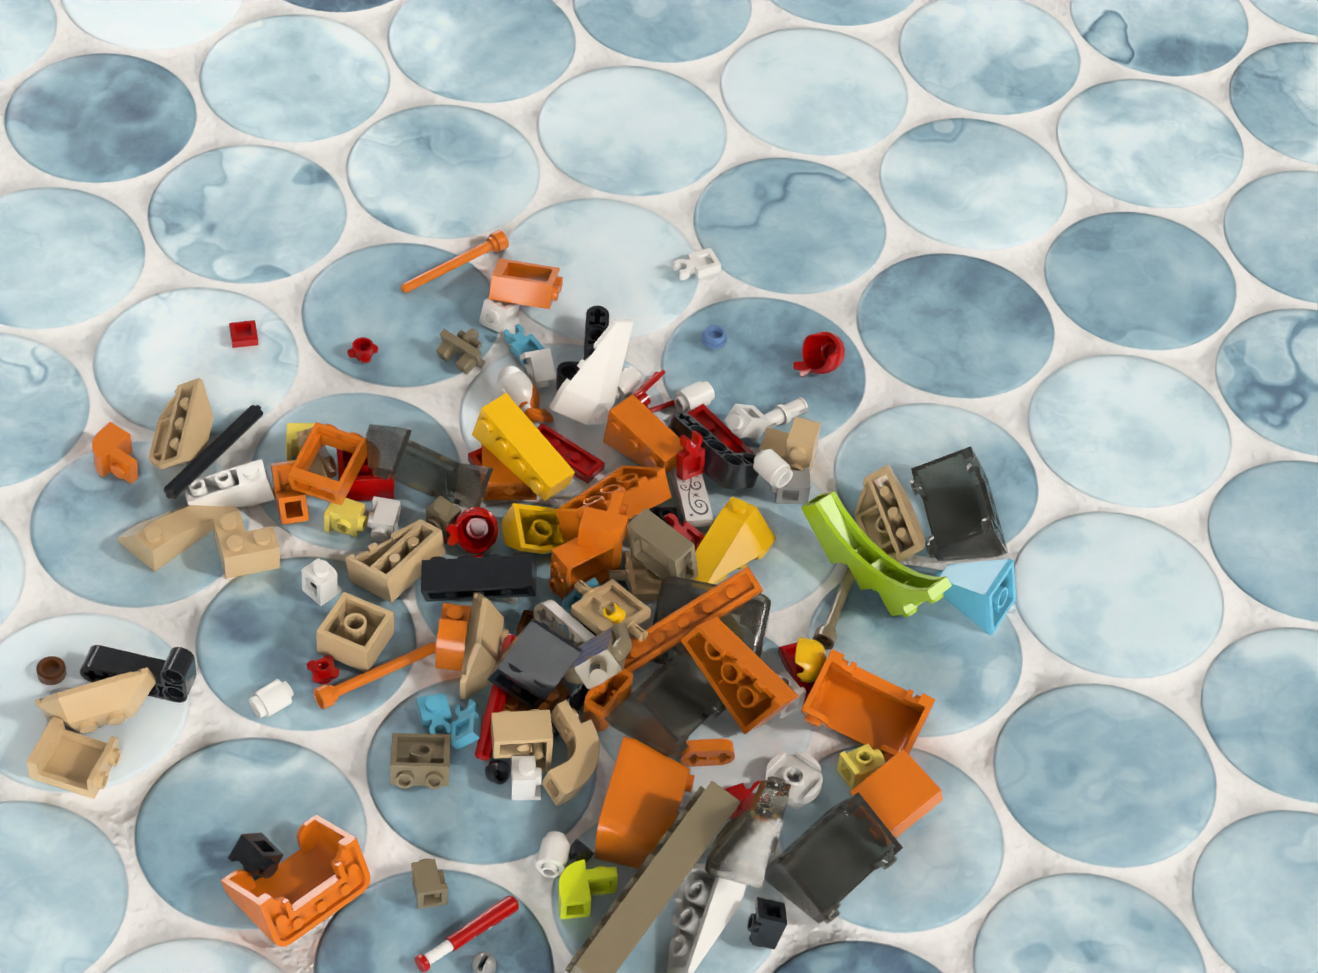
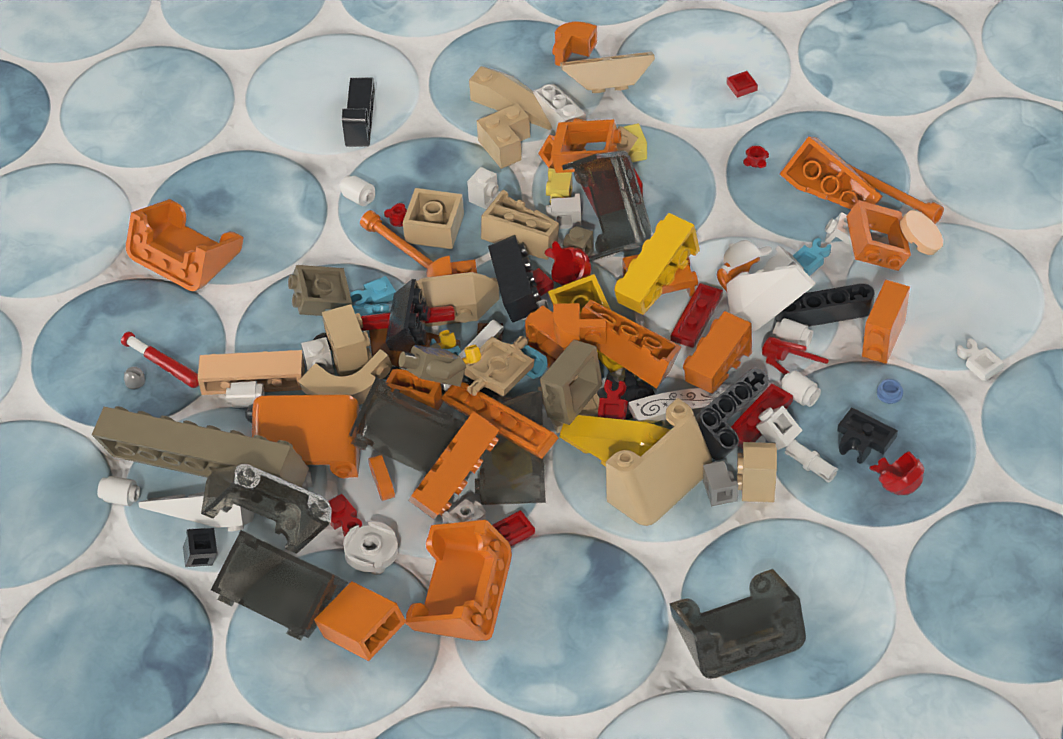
camera: 85 degrees right, 0 degrees up
tan panel [27,716,122,799] -> none
tan wedge [35,667,156,733] -> none
reddish brown tile [36,656,66,685] -> none
black axle [163,405,263,499] -> none
black brick [228,832,283,879] -> none
dark tan brick [411,858,448,909] -> none
dark tan hips [436,329,486,374] -> none
neon yellow brick [558,859,618,919] -> none
red plate [676,431,705,481] -> none
white brick [753,449,793,488] -> none
yellow hair [795,637,827,683] -> none
lime arch [801,491,952,617] -> none
dark tan piece [813,567,855,650] -> none
light yellow brick [837,744,885,790] -> none
tan wedge [854,464,926,562] -> none
medium azure slope [936,559,1016,635] -> none
none -> light nougat brick [198,350,305,395]
none -> tan windscreen [606,398,712,526]
none -> orange wedge [780,136,883,209]
none -> black plate [837,407,898,464]
none -> orange brick [862,280,910,364]
none -> light nougat tile [900,210,943,255]

